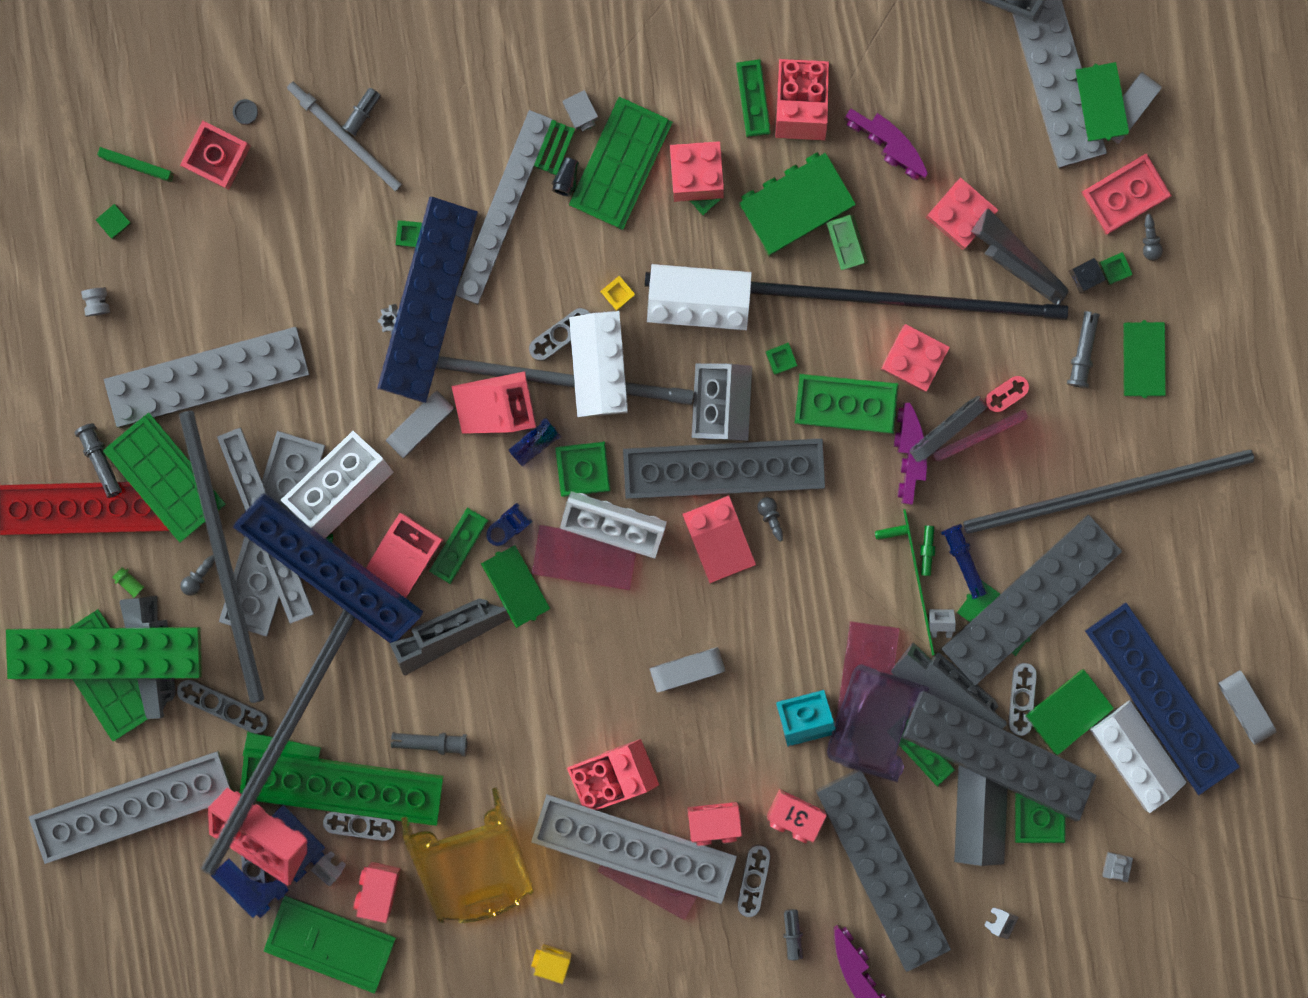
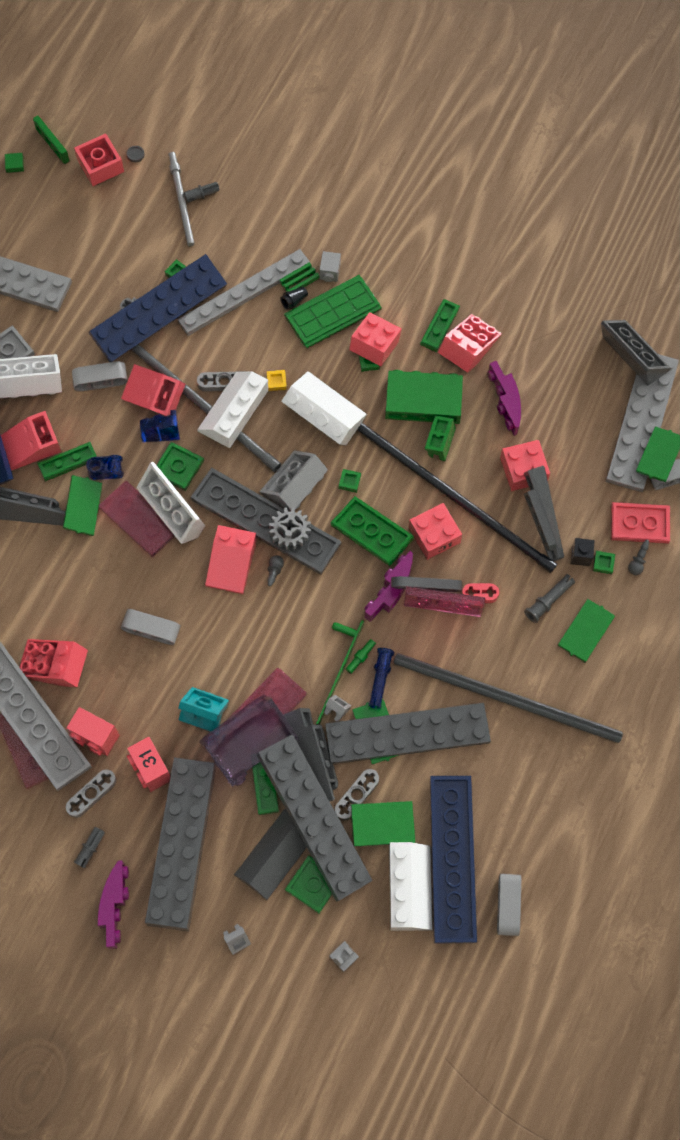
camera: 35 degrees right, 20 degrees down
none -> light grey gear [269,508,311,550]

